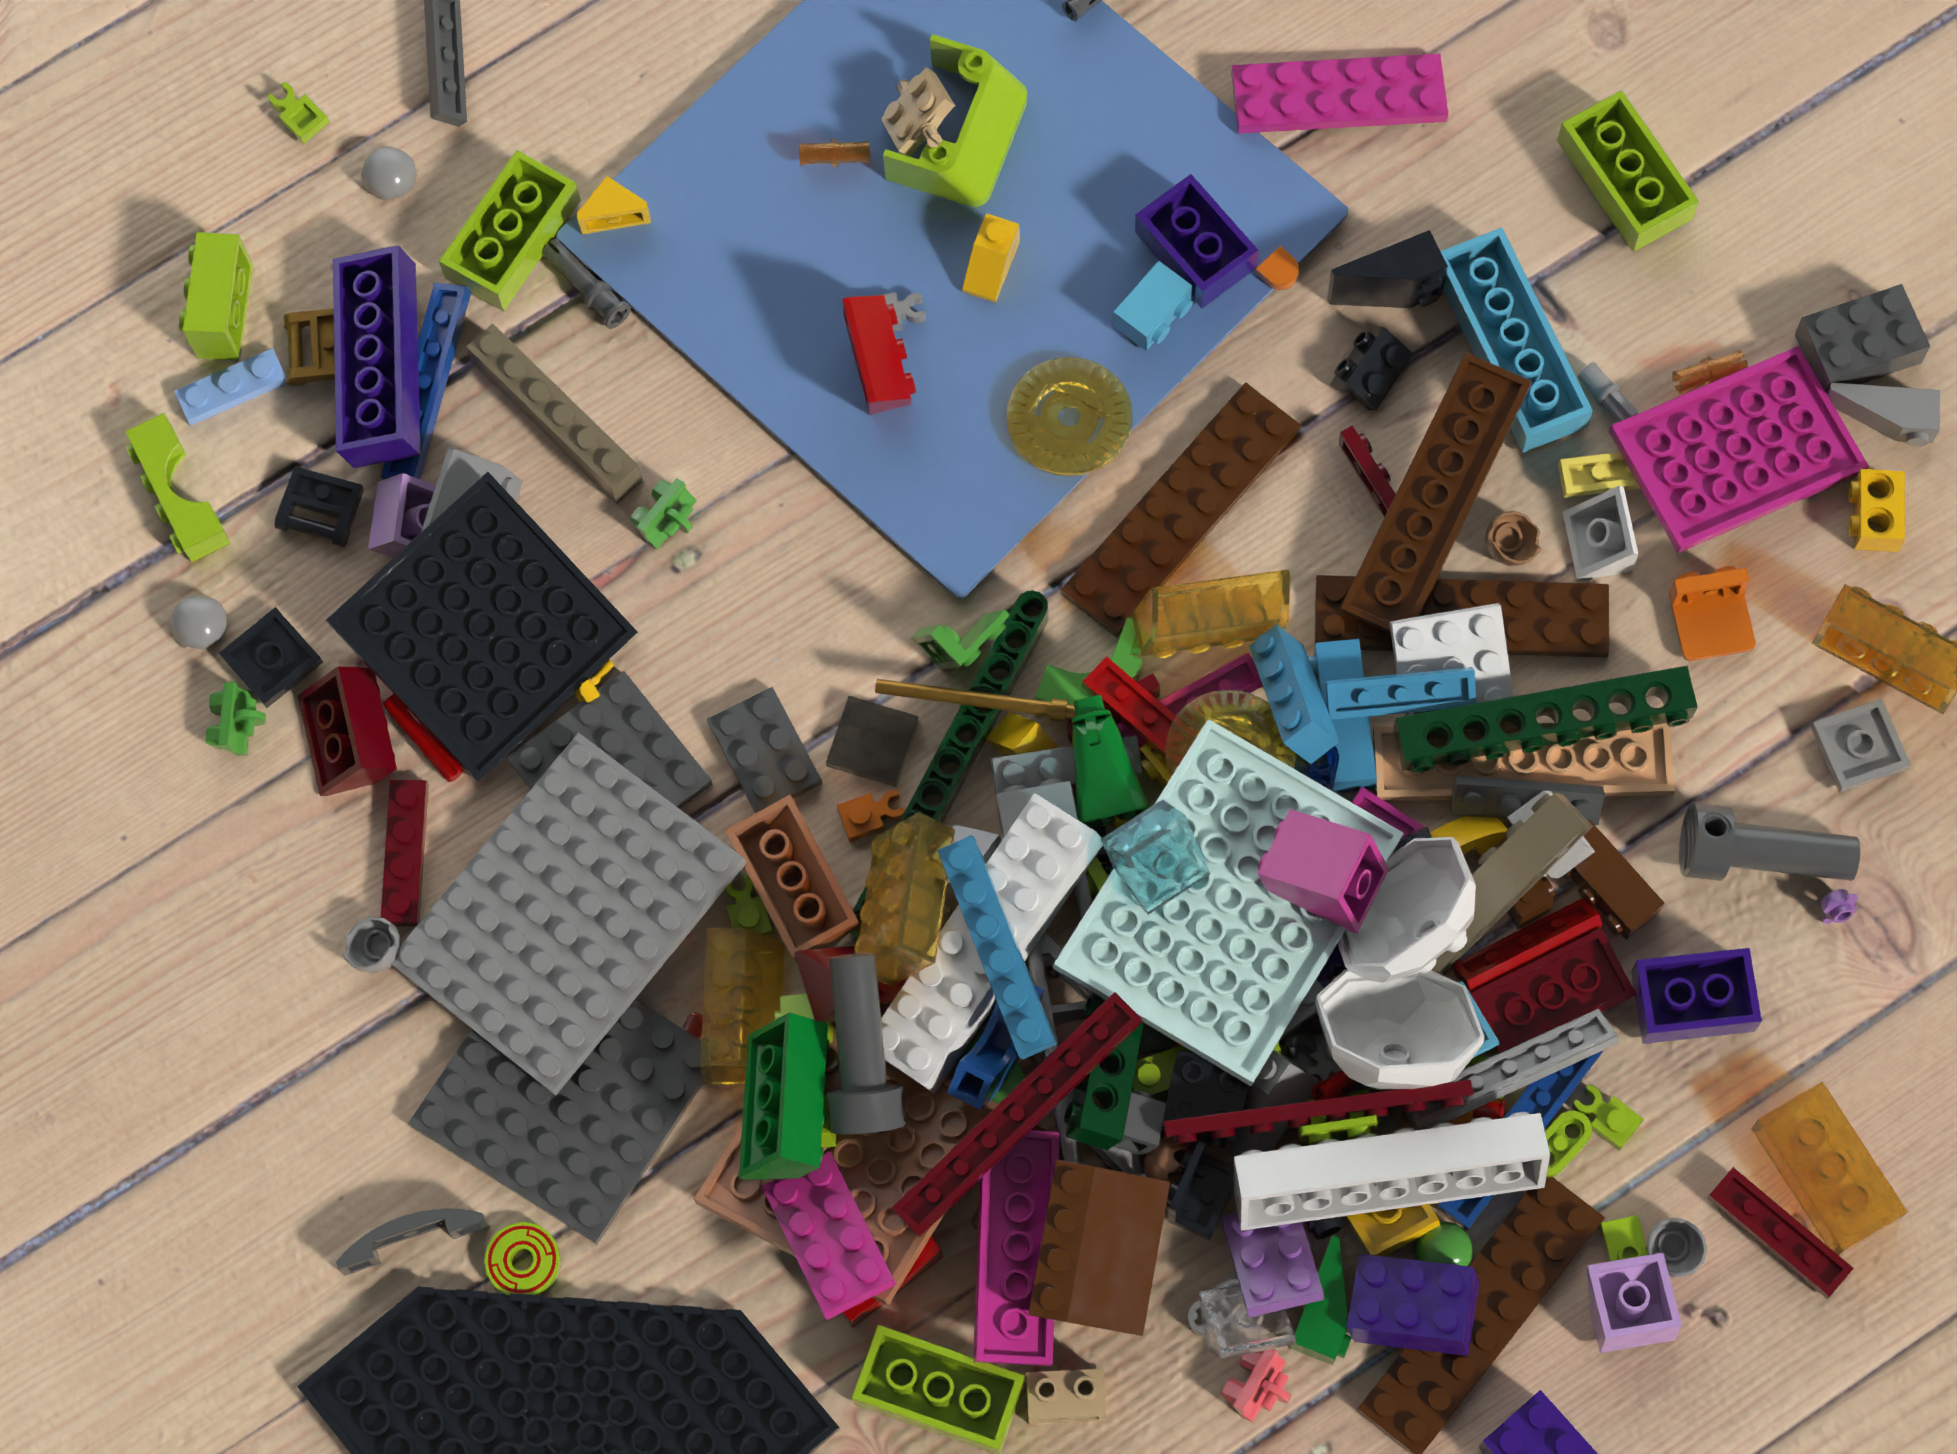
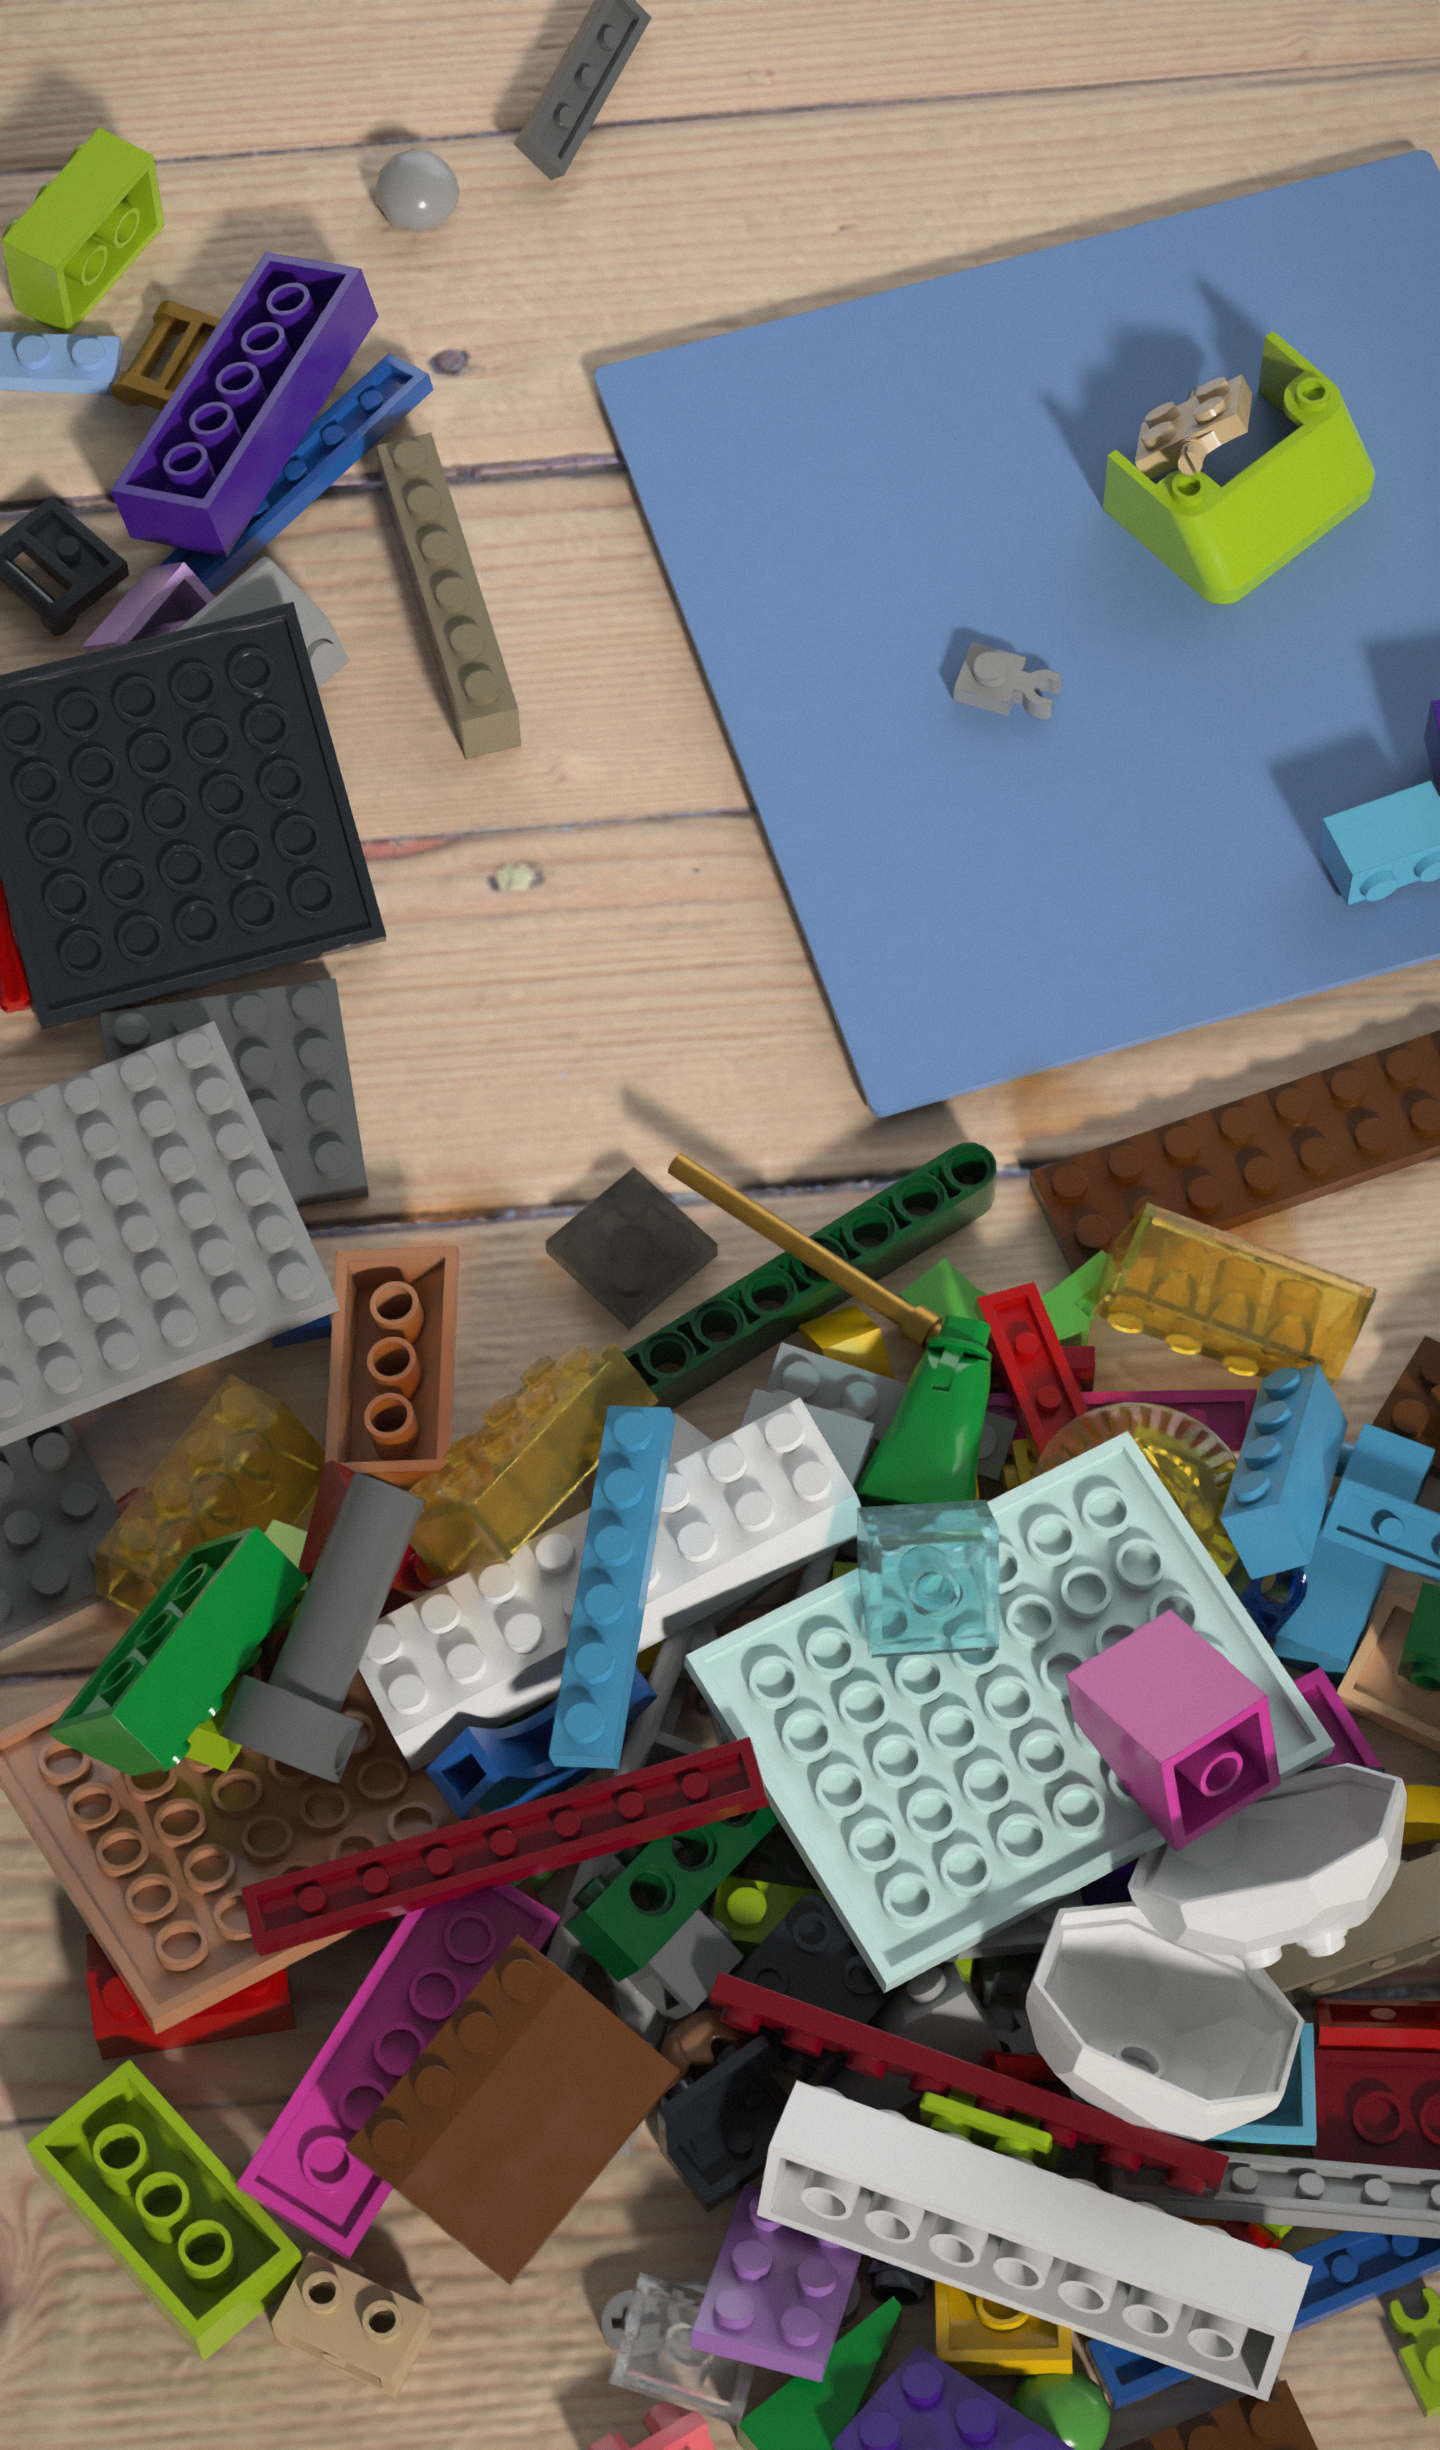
camera: 25 degrees right, 10 degrees down
lime plate [268,82,330,145] -> none
lime brick [439,150,581,312] -> none
dark grey pin [542,239,631,329] -> none
yellow hand [574,660,614,703] -> none
yellow slope [577,176,651,234] -> none
bright green hips [630,478,697,550] -> none
dark grey plate [707,687,822,813] -> none
lime plate [726,874,773,944] -> none
dark pink plate [761,1152,896,1320] -> none
clear orange pin [799,139,870,167] -> none
orange plate [837,790,905,842] -> none
red slope [842,295,916,415] -> none
bright green bracket [911,609,1010,669] -> none
yellow slope [962,213,1020,303] -> none
clear yellow piece [1006,357,1132,476] -> none
lime plate [1545,1111,1592,1178] -> none

